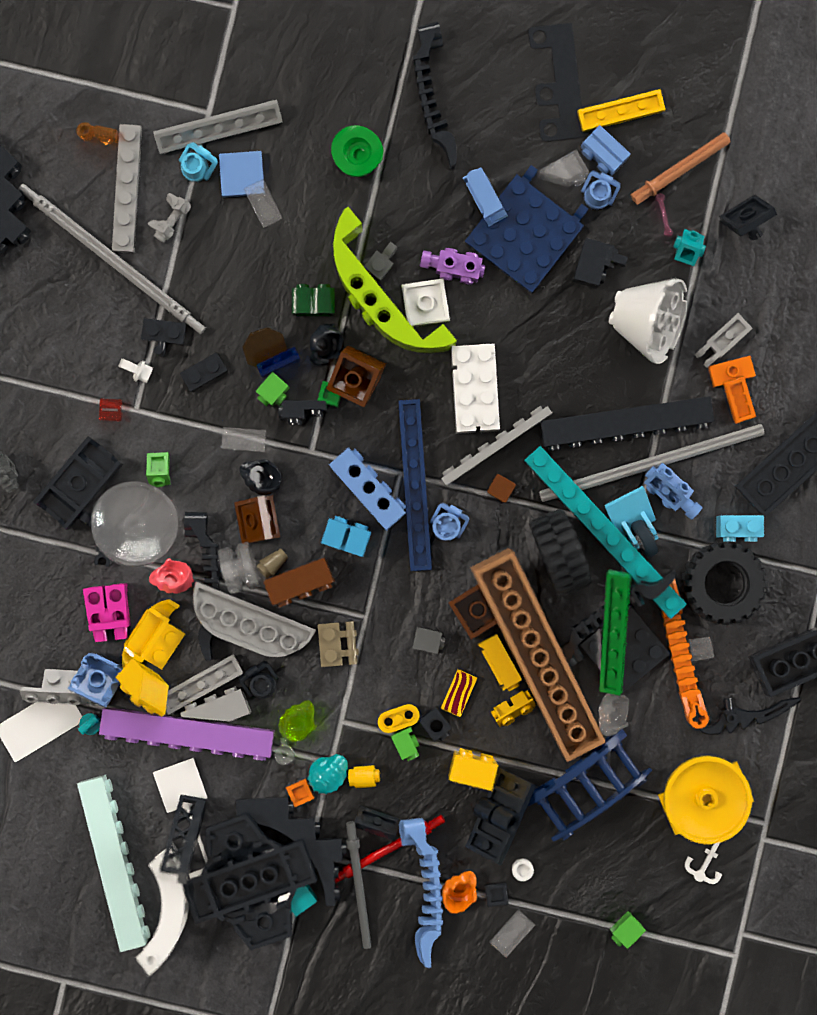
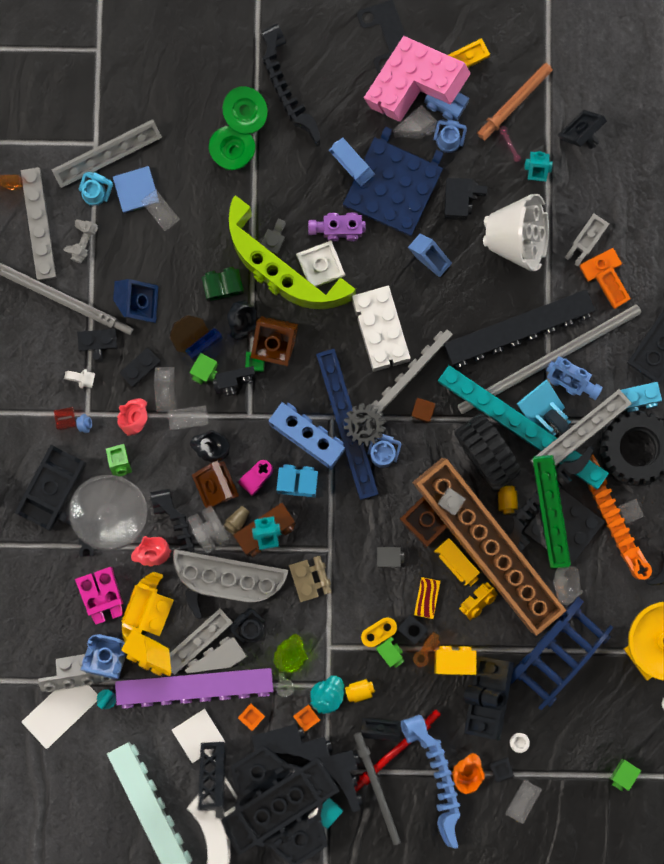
camera: 10 degrees left, 5 degrees down
none -> medium blue plate [76,414,92,433]
none -> dark blue slope [113,279,158,323]
none -> coral hair [117,399,148,436]
none -> clear slope [154,367,176,412]
none -> green hat [223,86,268,134]
none -> dark pink piece [238,460,273,496]
none -> orange plate [238,703,265,731]
none -> teal brick [252,516,281,550]
none -> dark grey gear [344,403,386,446]
none -> bright pink piece [364,36,471,122]
none -> medium blue slope [408,234,452,277]
none -> clear orange plate [413,632,440,667]
none -> light grey plate [438,488,466,515]
none -> yellow brick [498,486,518,515]
none -> light grey plate [530,389,632,466]

